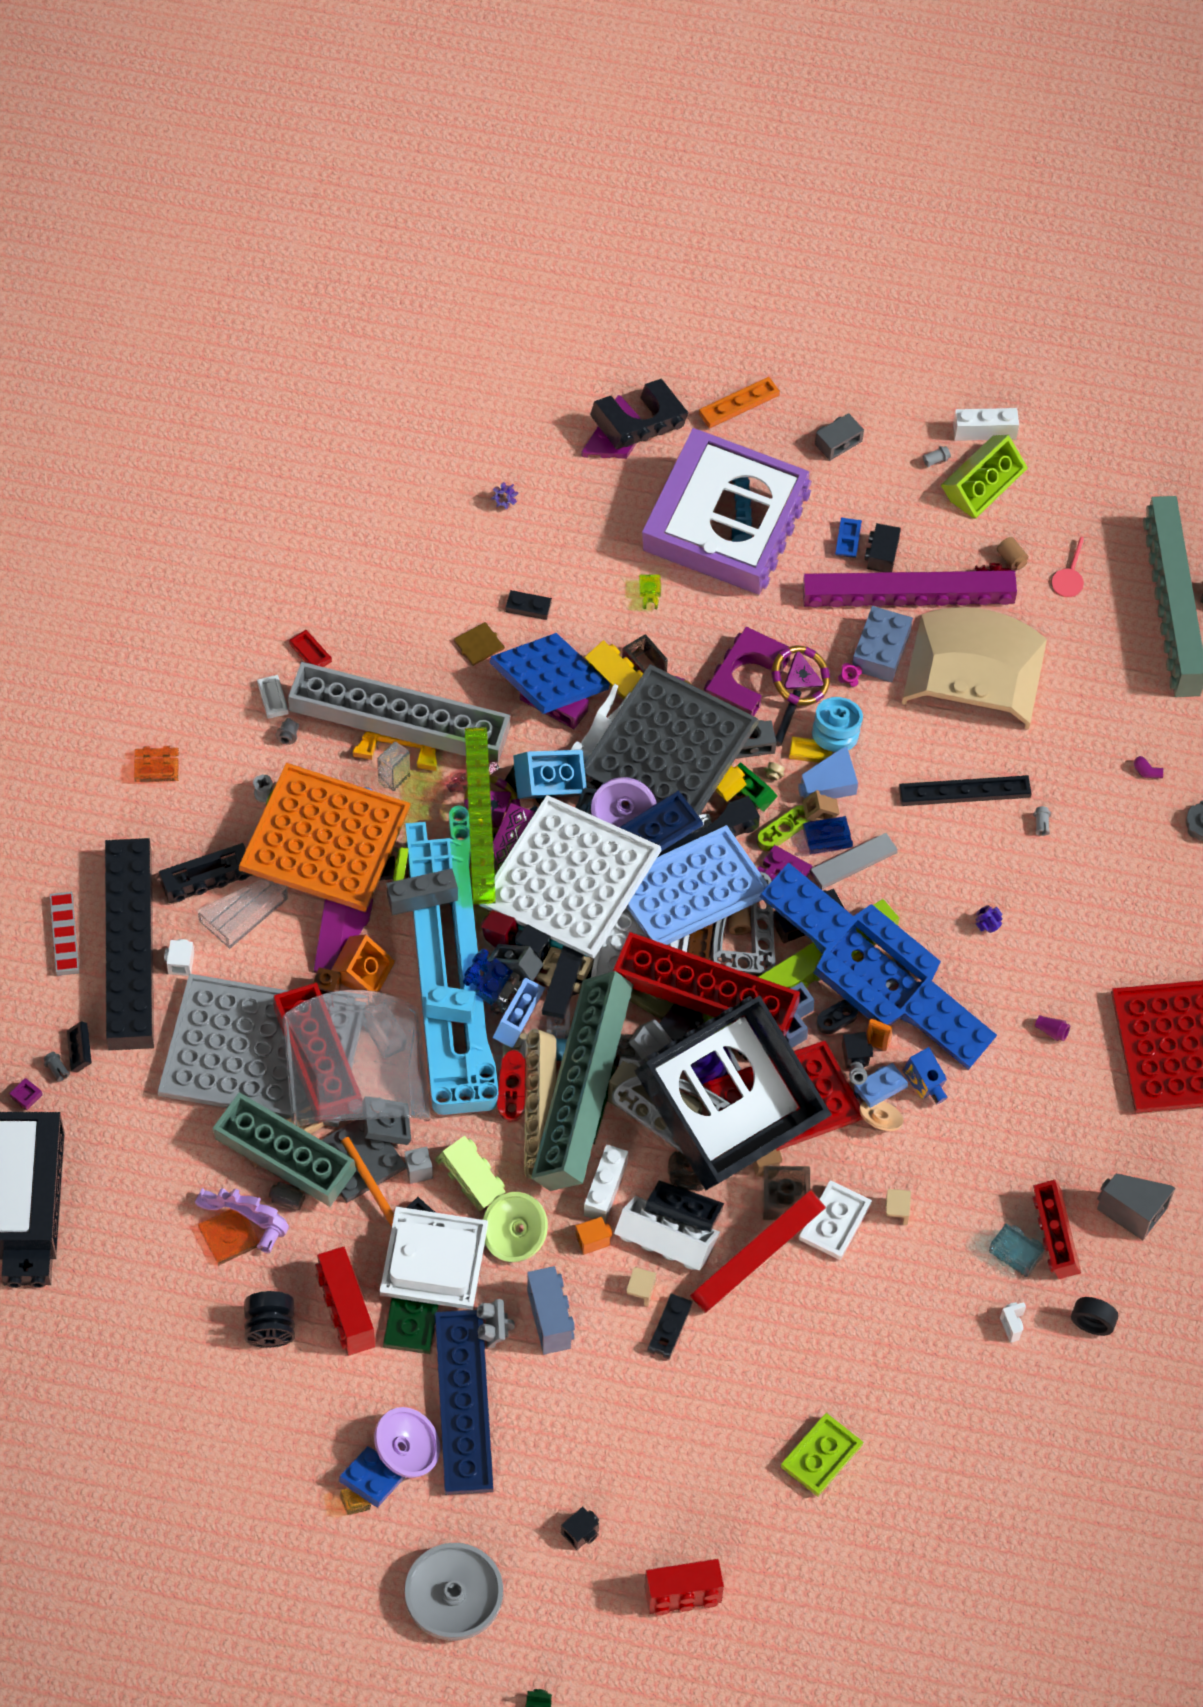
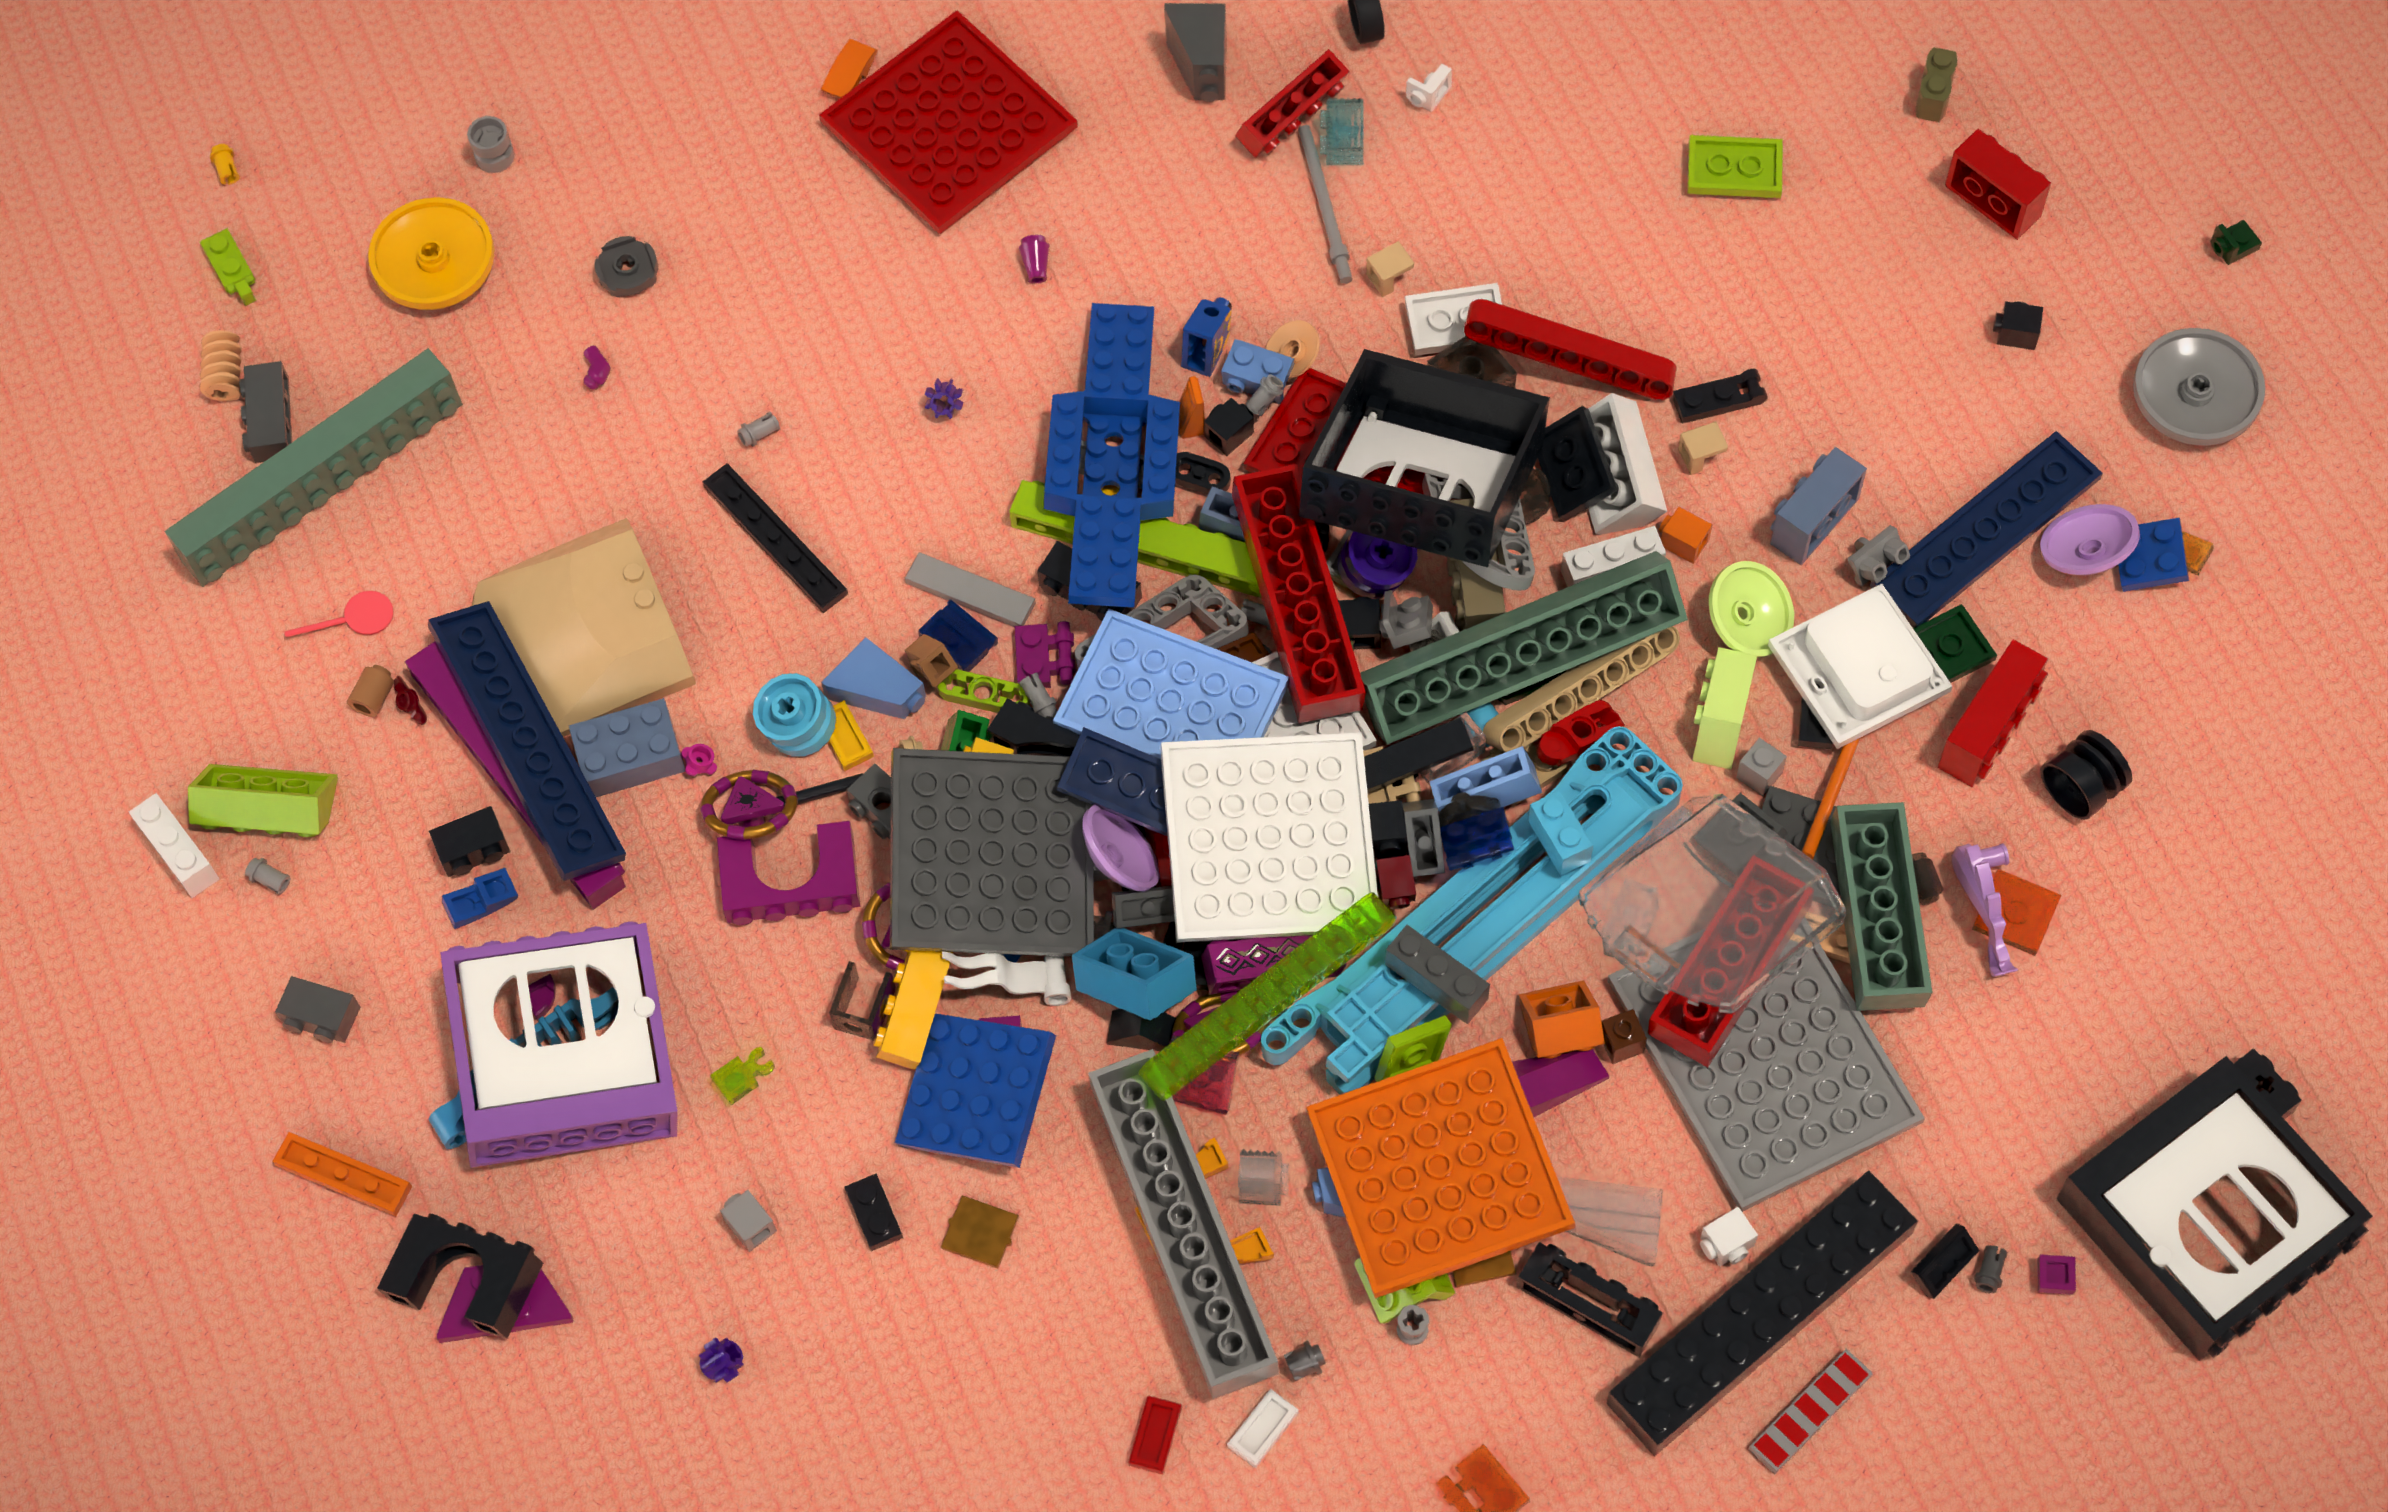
camera: 120 degrees left, 5 degrees up
none -> dark blue plate [428,601,626,881]
none -> light grey brick [720,1190,777,1252]
none -> light grey pin [1019,673,1058,718]
none -> light grey bar [1298,125,1352,284]
none -> olive brick [1916,47,1957,122]

